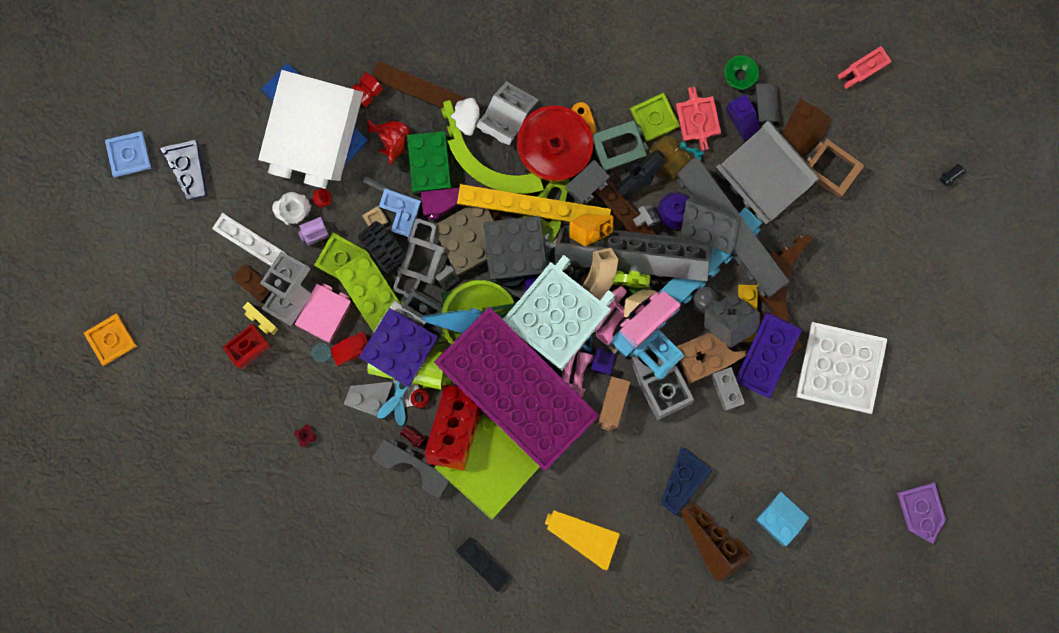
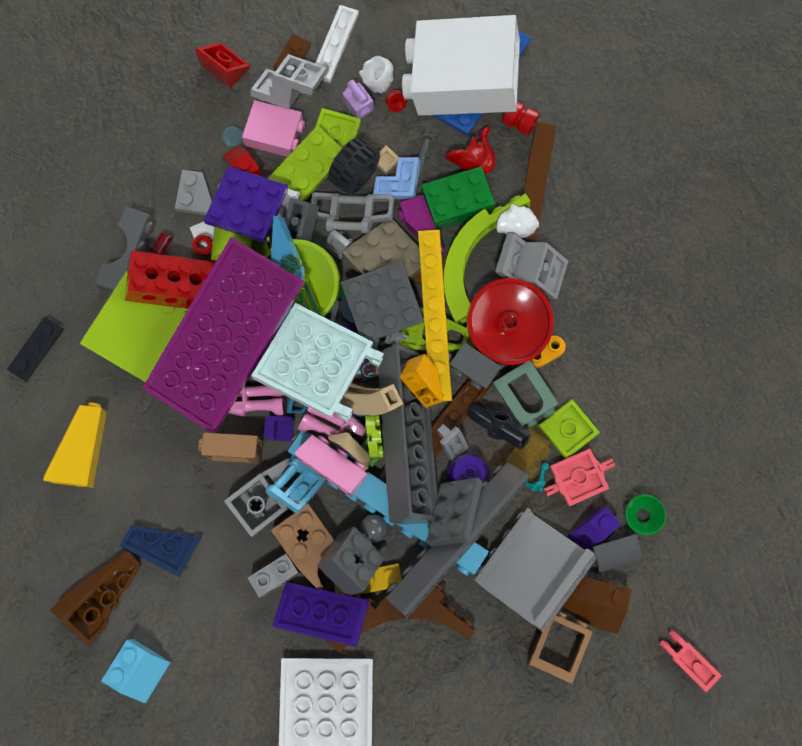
camera: 80 degrees right, 5 degrees down
light yellow plate [243,302,279,335] -> none
dark red plate [294,424,317,447] -> none
medium azure piece [377,381,408,426] -> none
none -> clear green plate [280,254,302,274]

